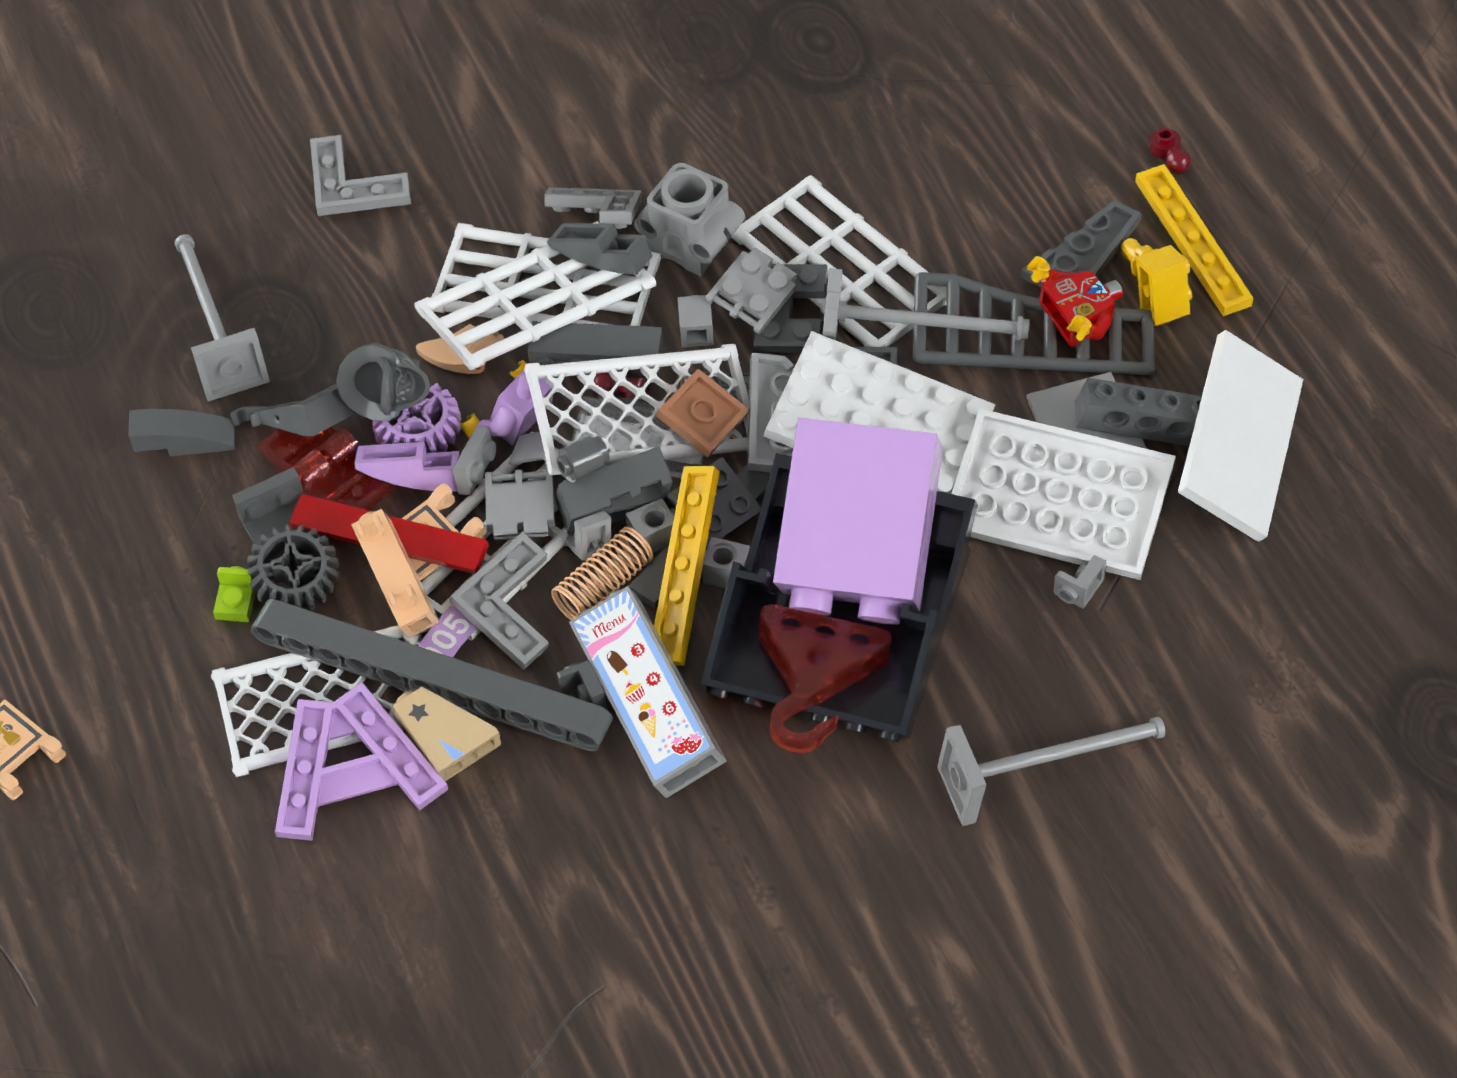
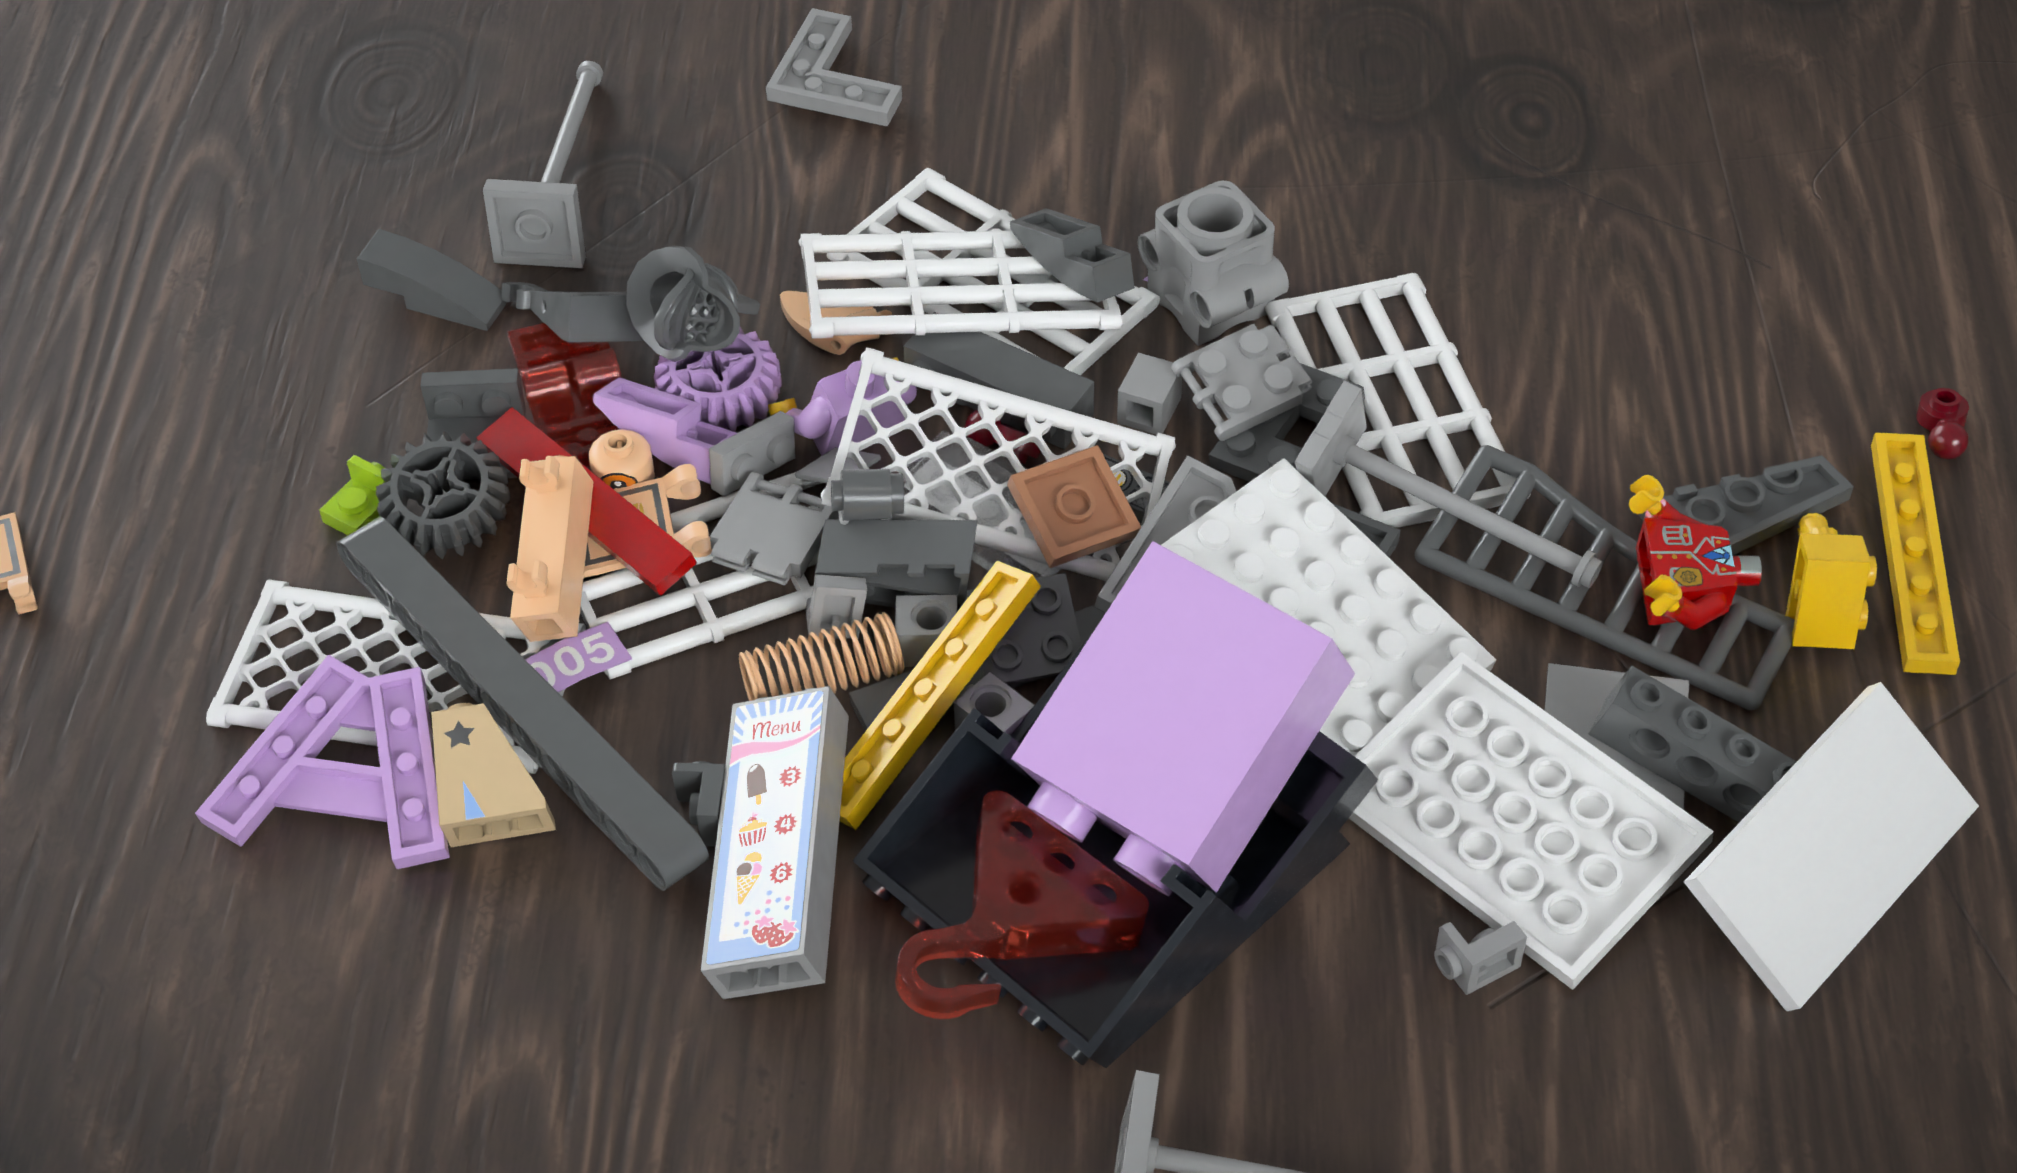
camera: 25 degrees right, 5 degrees down
light grey plate [449,532,549,670] -> none
light grey plate [545,187,642,229] -> none
none -> light nougat head [589,429,655,489]

